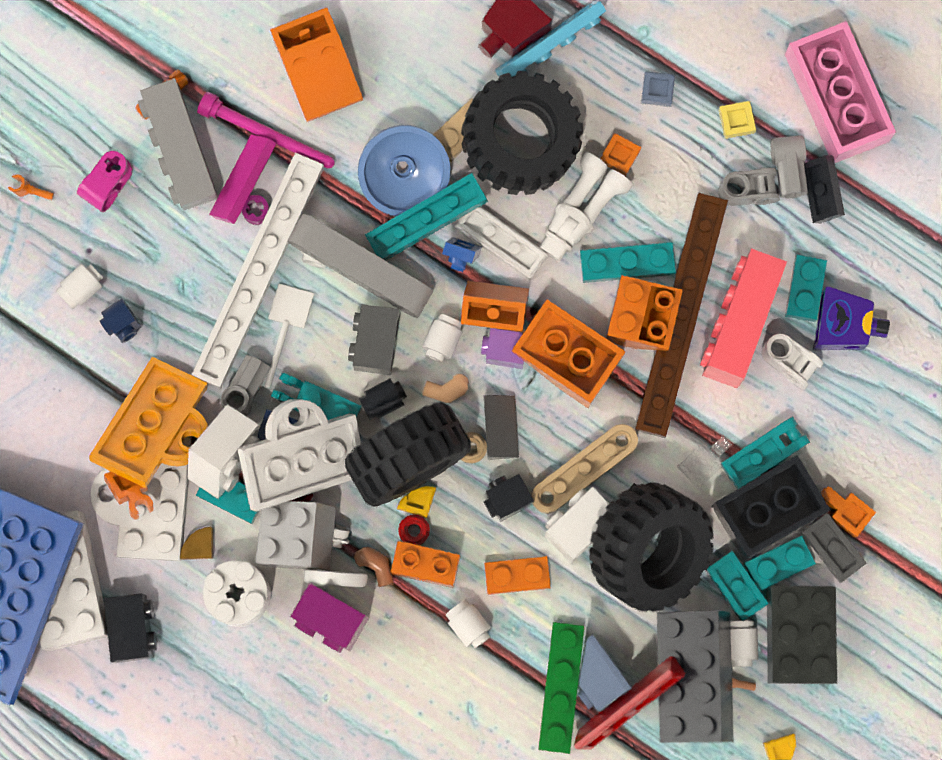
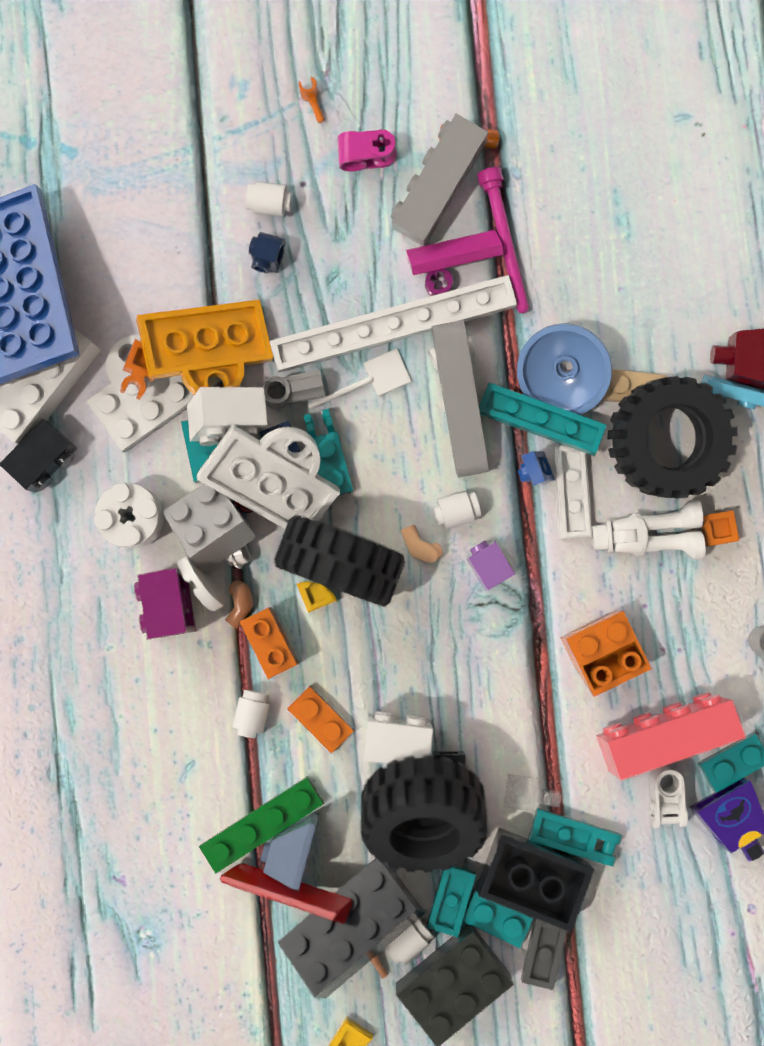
camera: 50 degrees right, 5 degrees up
pearl gold tile [180,527,213,560] -> none
orange slope [270,7,363,122] -> none
dark grey brick [348,304,400,375] -> none
black brick [359,378,407,420] -> none
red plate [398,515,430,545] -> none
orange brick [461,281,529,332] -> none
tan plate [461,432,487,464] -> none
dark grey slope [483,395,519,460] -> none
black brick [483,474,534,522] -> none
orange slope [512,299,626,408] -> none
tan plate [532,424,638,514] -> none
teal plate [580,242,676,283] -> none
reddish brown plate [635,192,728,438] -> none
orange plate [820,486,876,538] -> none

